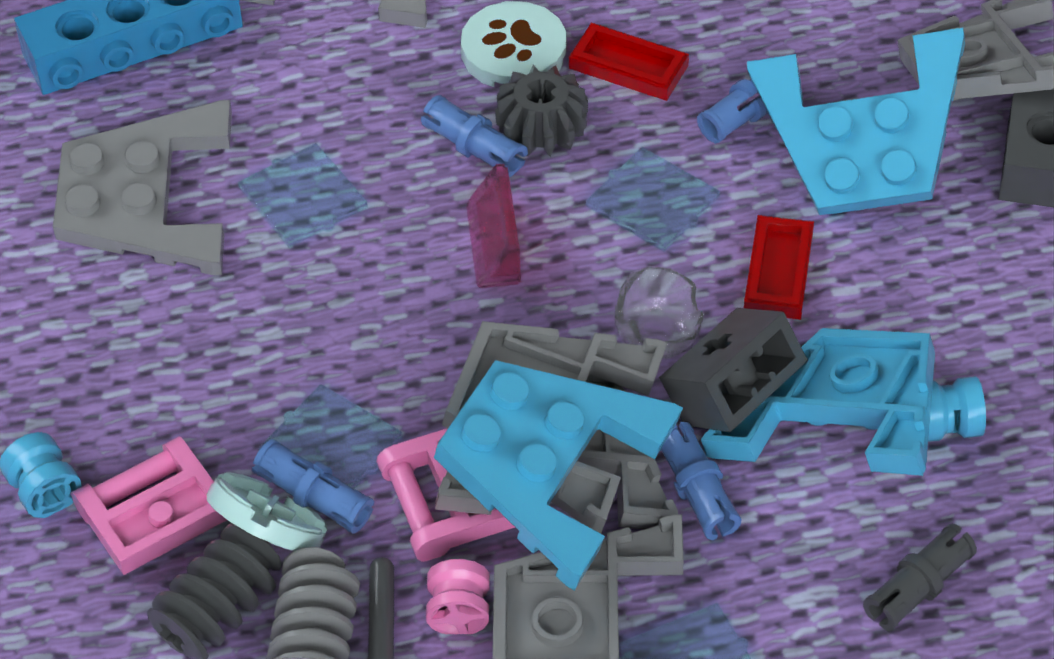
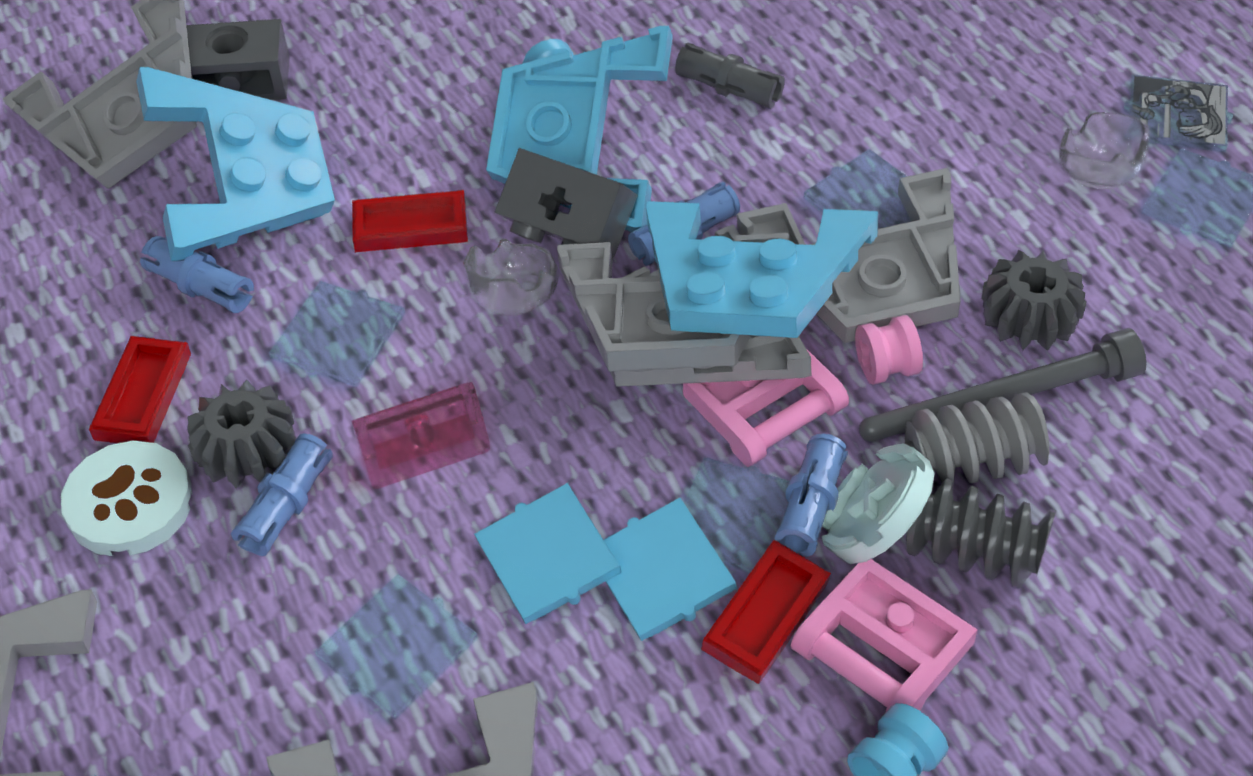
camera: 105 degrees left, 0 degrees up
none -> medium azure piece [474,483,622,624]
none -> medium azure piece [604,498,737,641]
none -> red tile [701,540,831,684]

